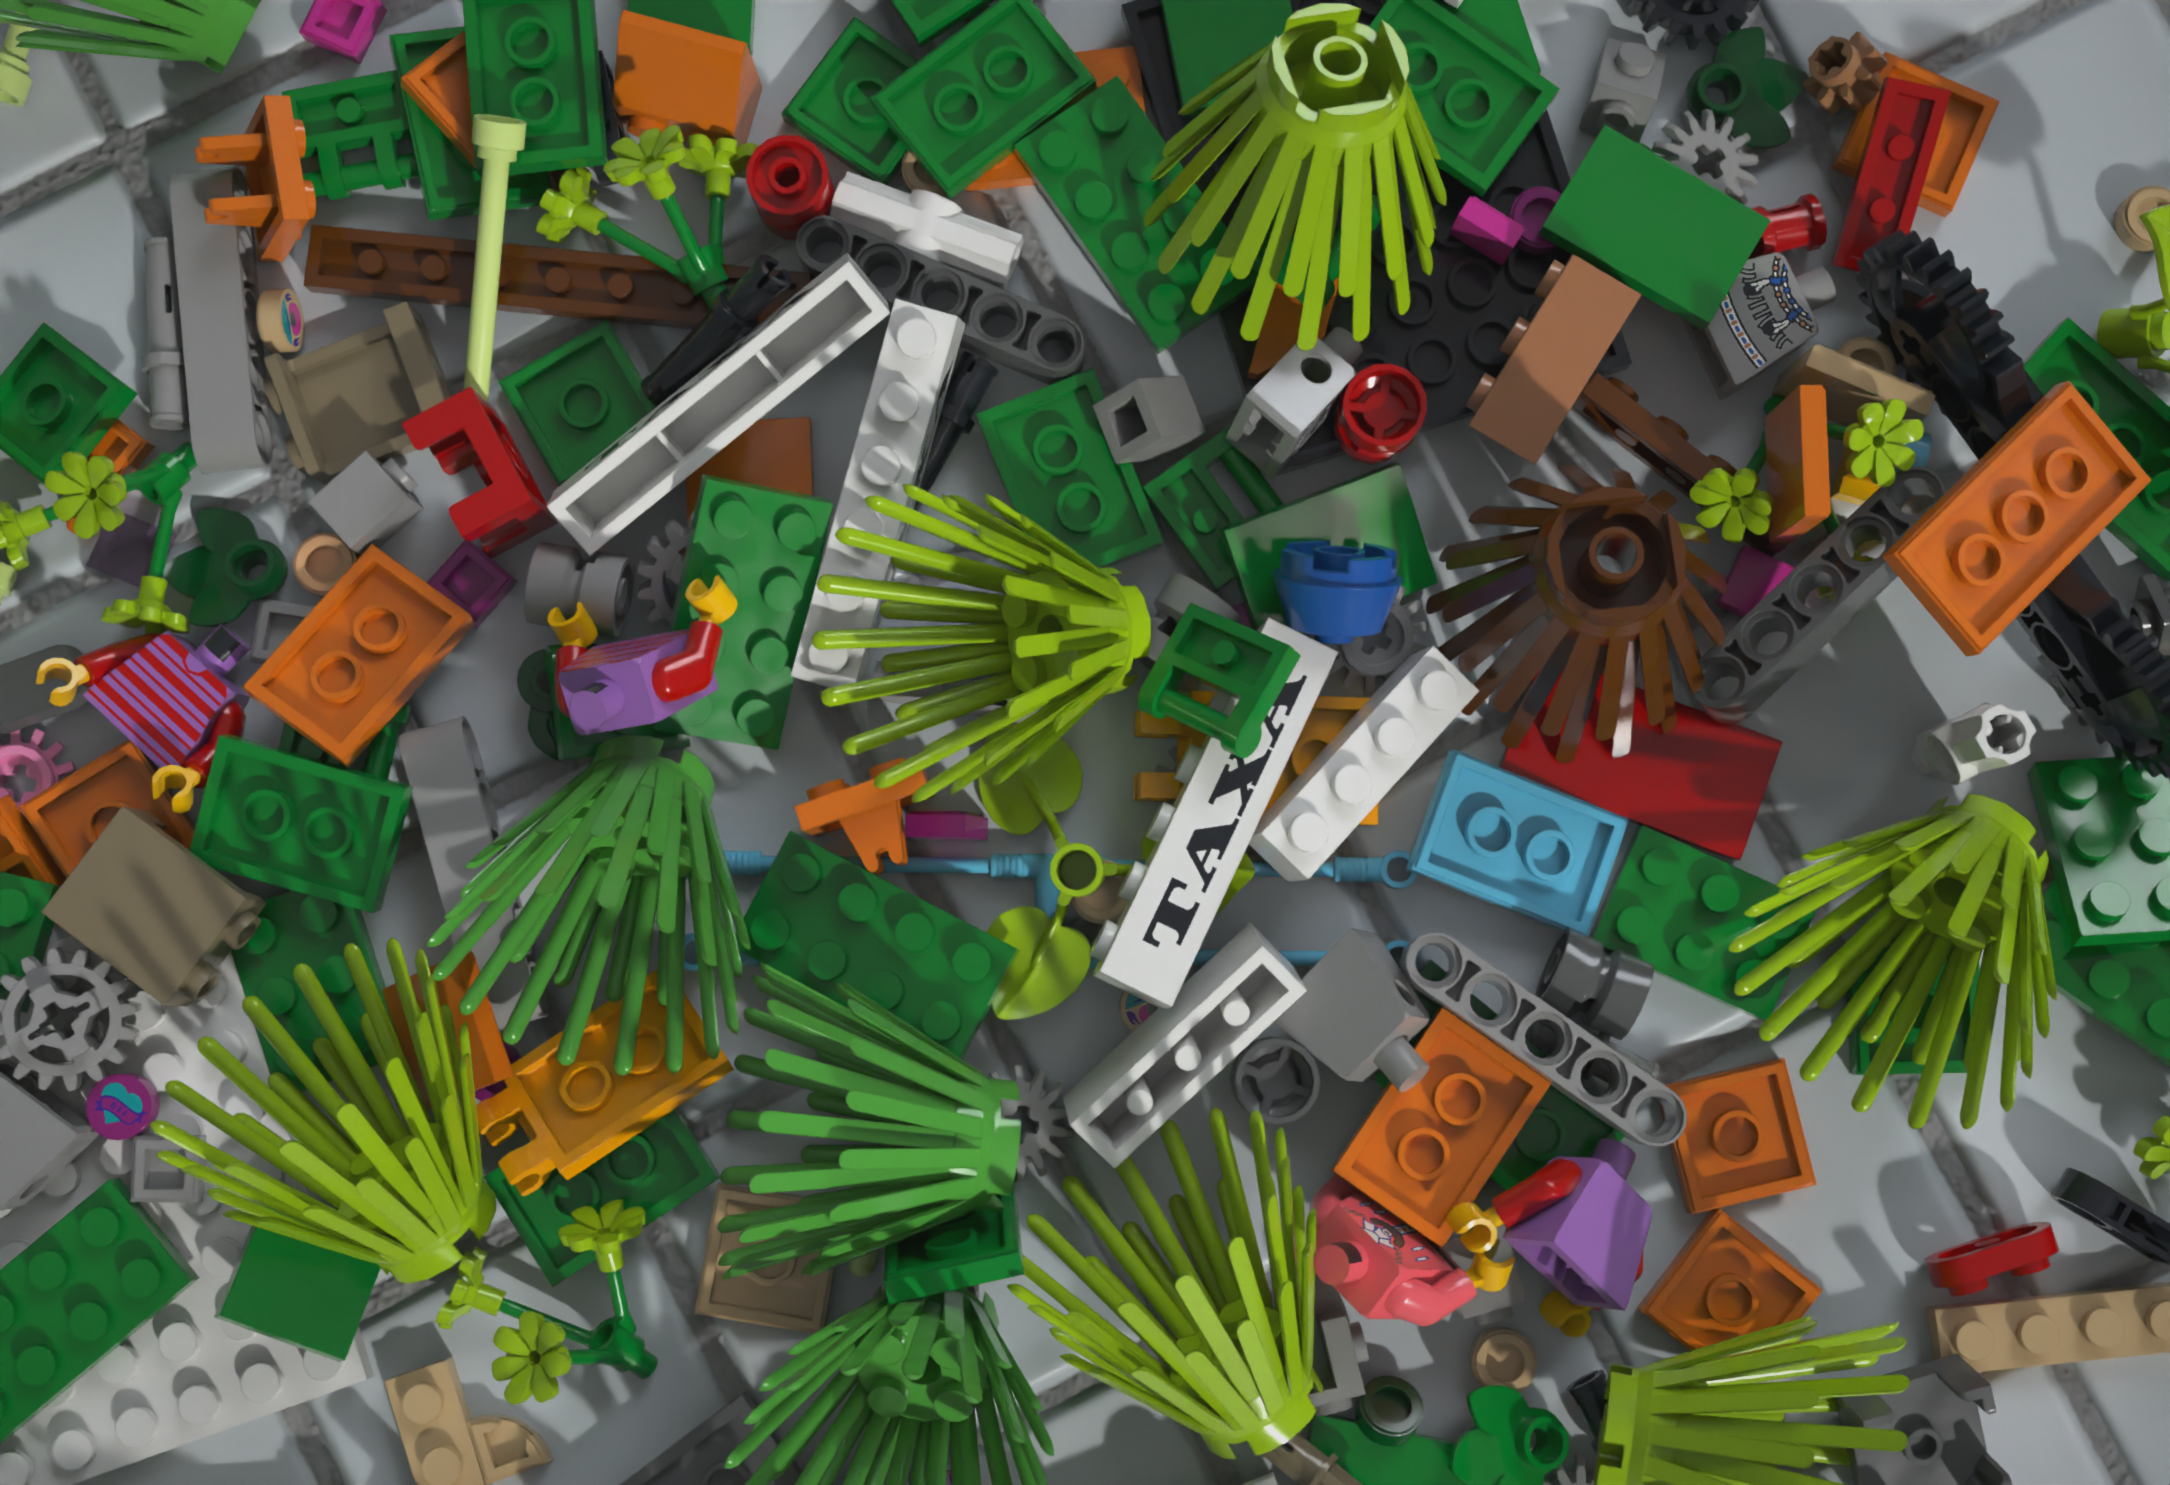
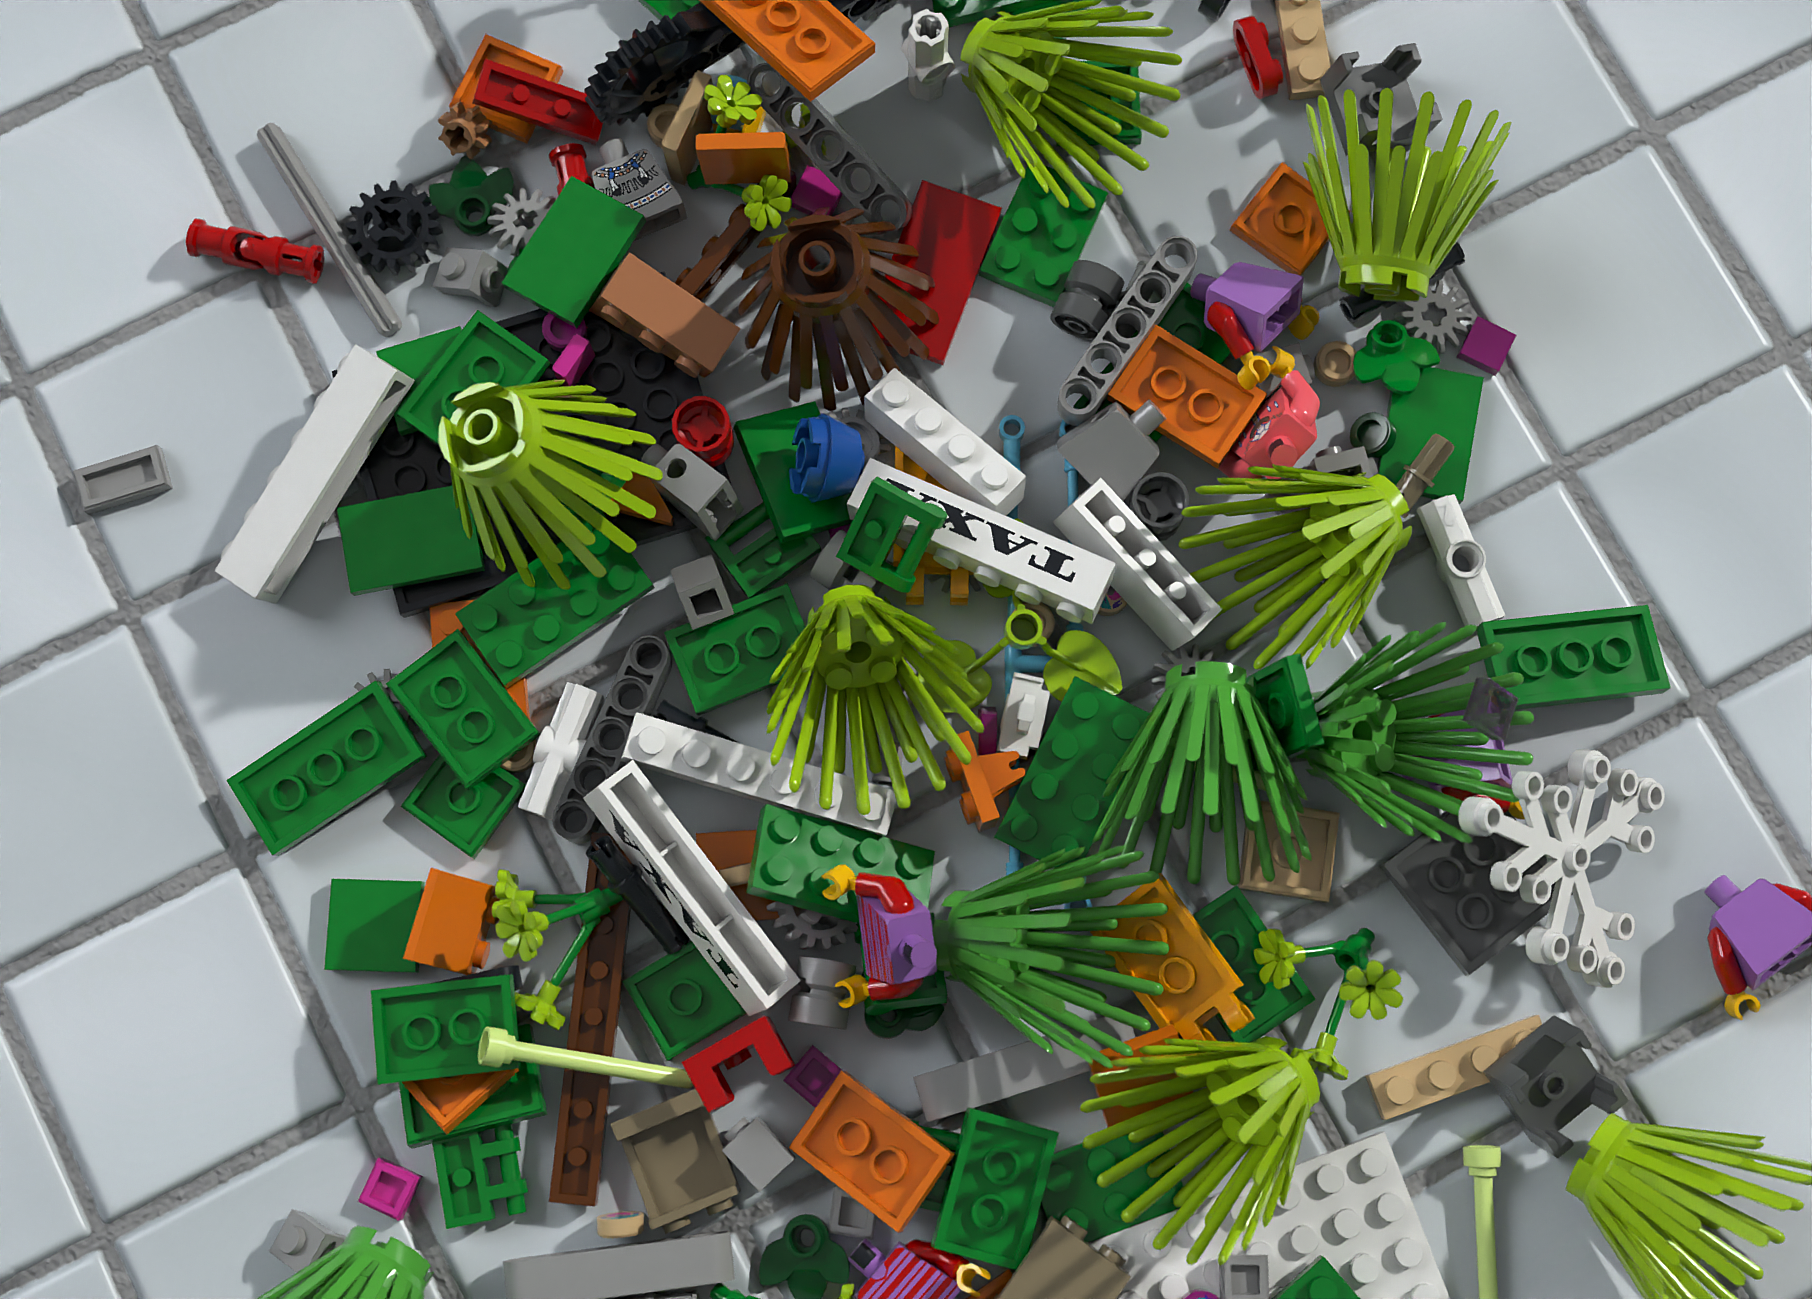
camera: 90 degrees left, 5 degrees down
orange plate [194,95,316,262] -> none
green tile [214,1193,380,1362] -> none
light nougat tile [293,533,360,597] -> none
tan tile [467,1414,553,1485] -> none
red wheel [746,135,835,241] -> none
medium azure tile [1405,749,1629,935] -> none
orange tile [1659,1057,1817,1214] -> none
none -> tan tile [719,862,751,887]
none -> white piece [997,672,1050,759]

